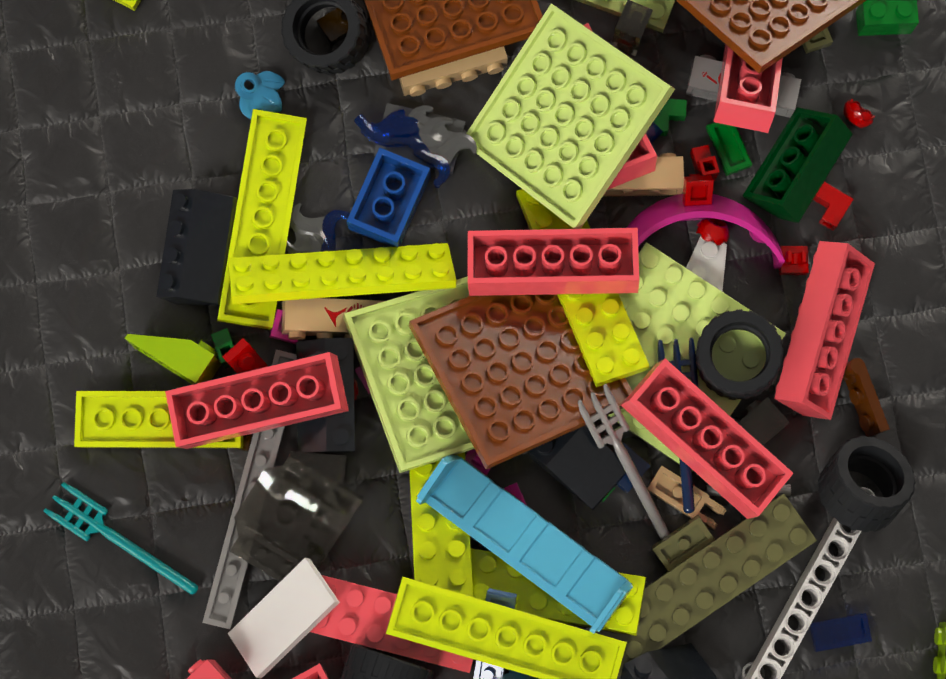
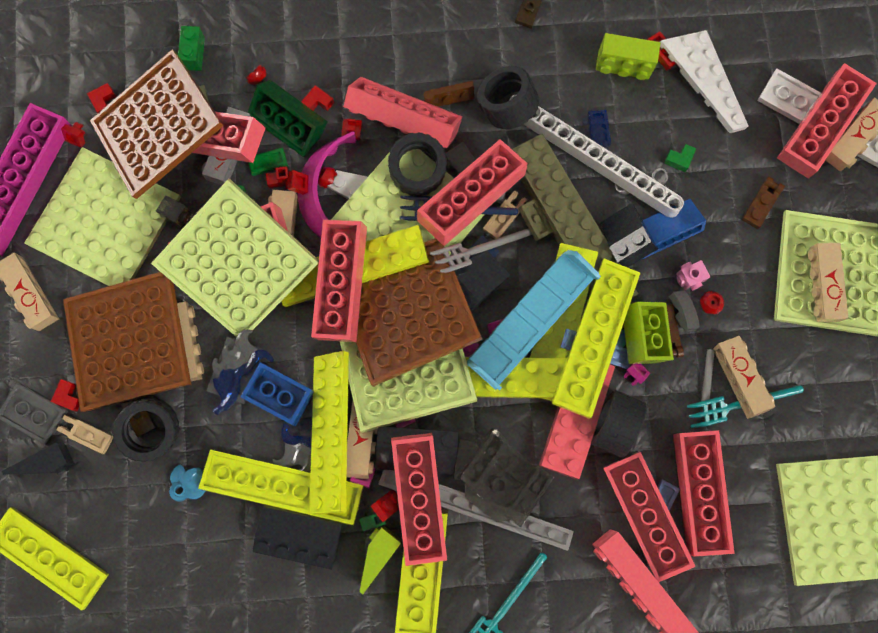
camera: 85 degrees left, 0 degrees up
white tile [228,558,340,678] -> none

